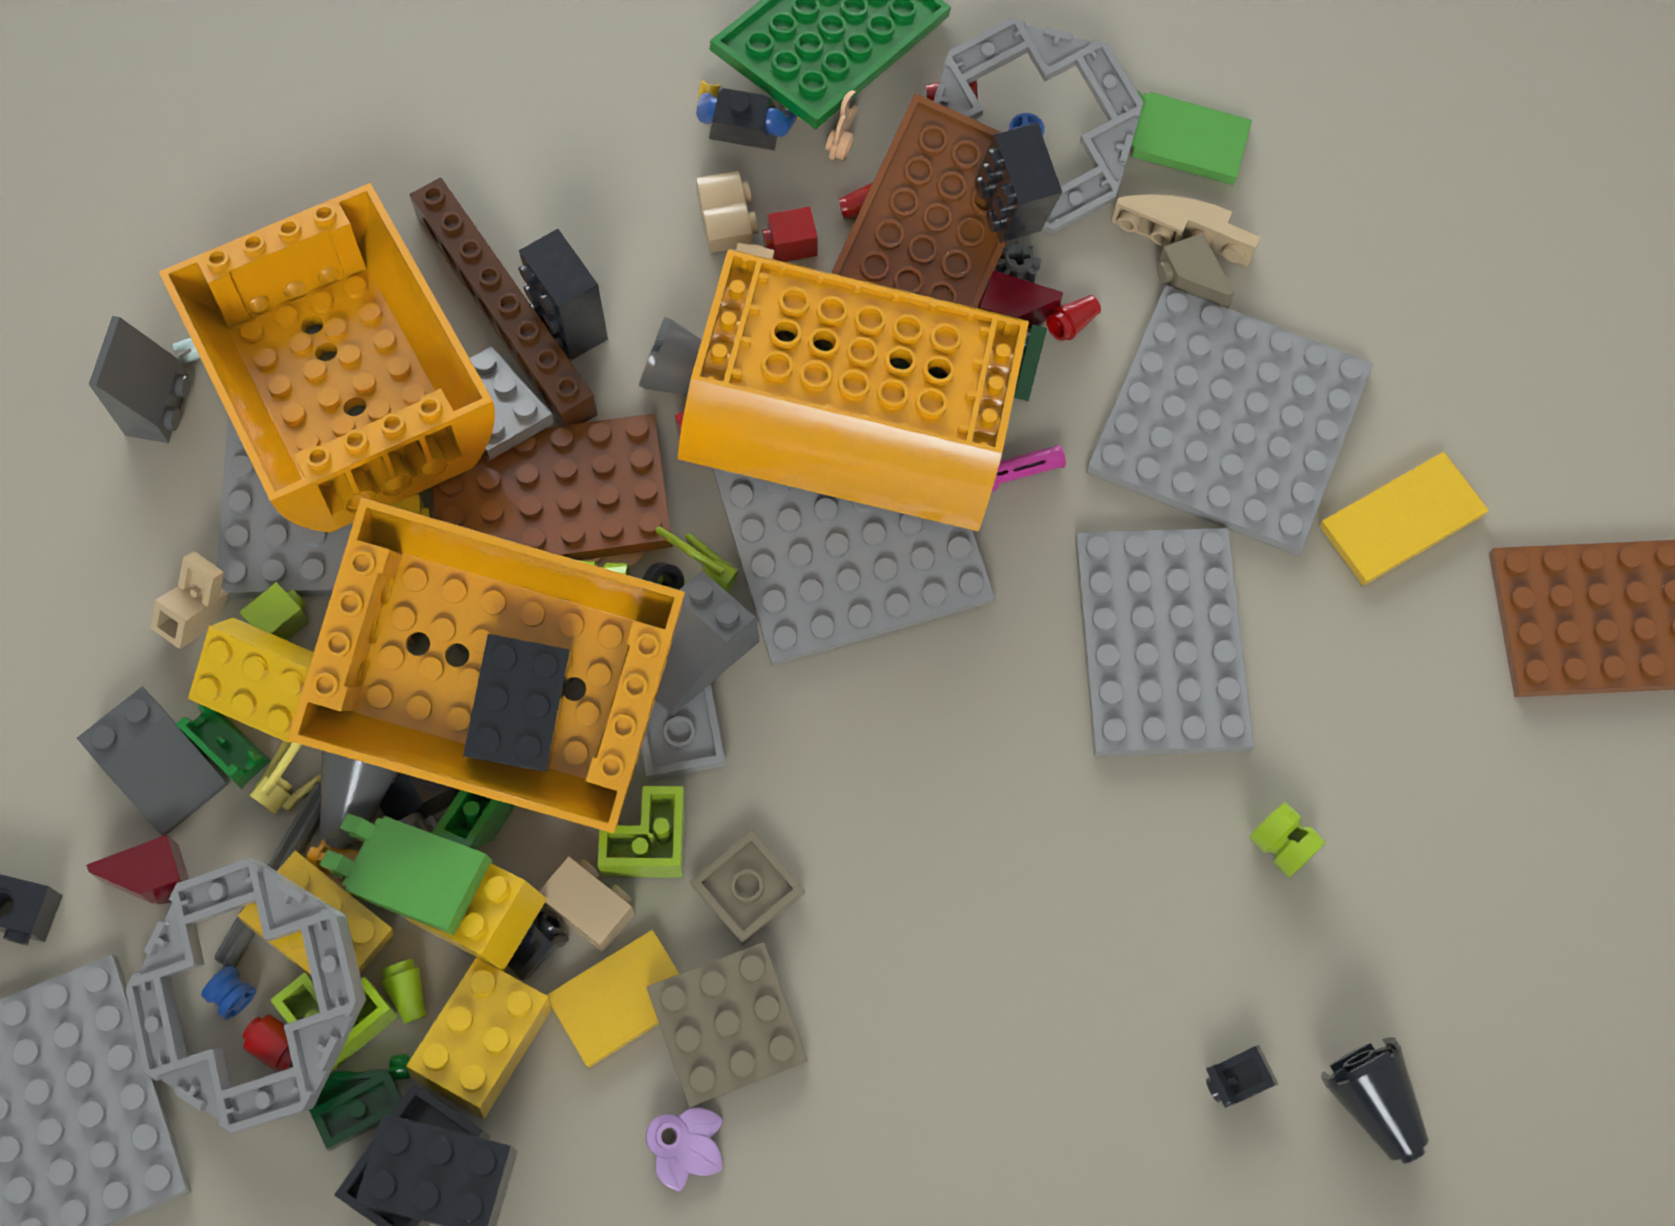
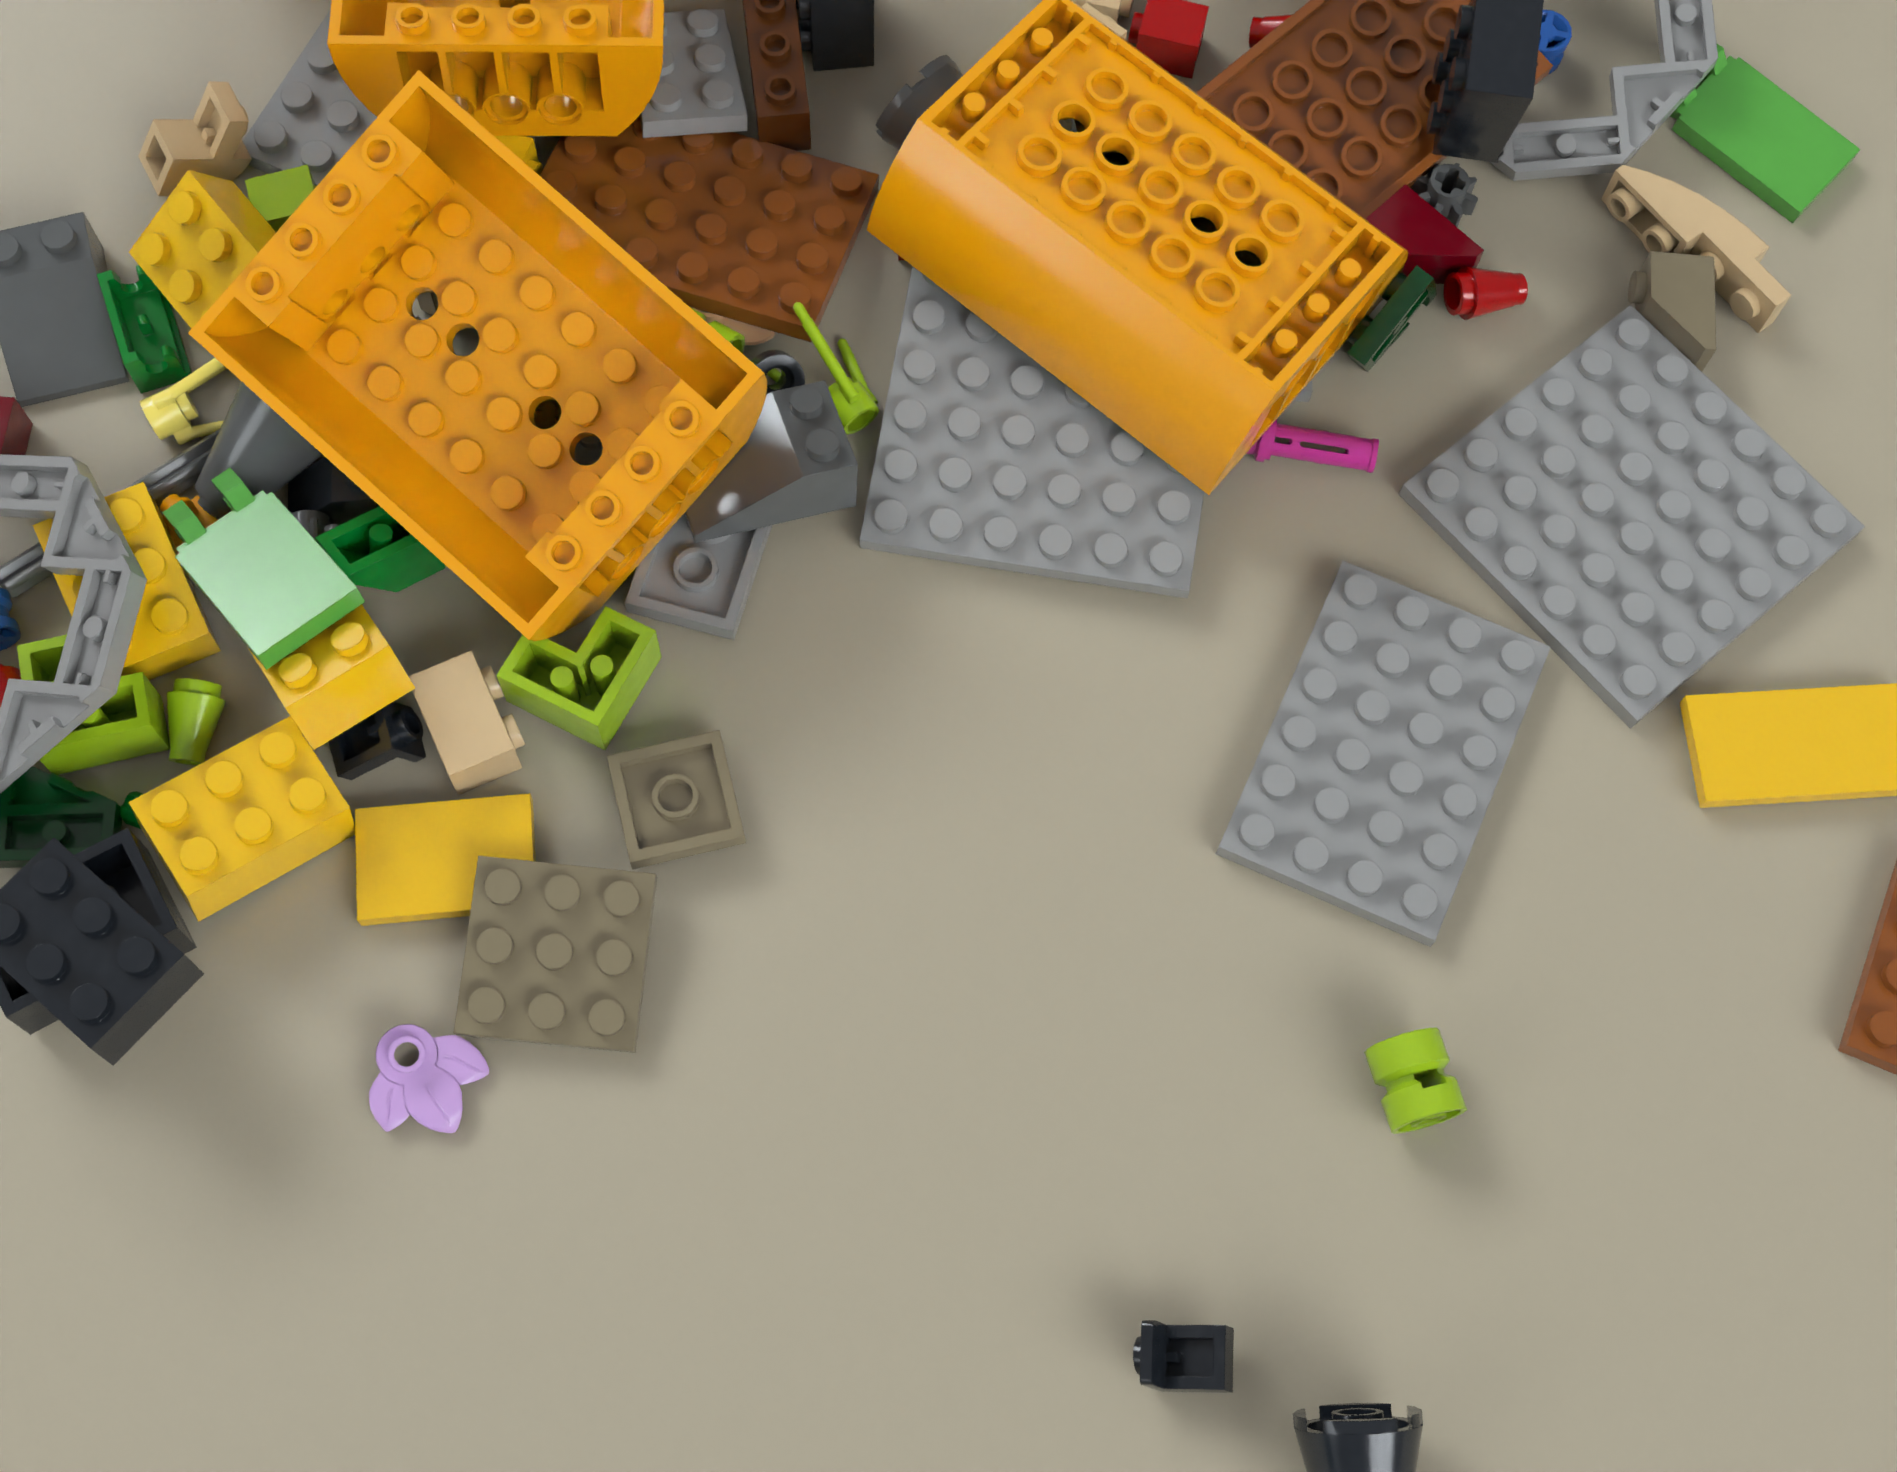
camera: 25 degrees right, 0 degrees up
black brick [463,634,572,772] -> none

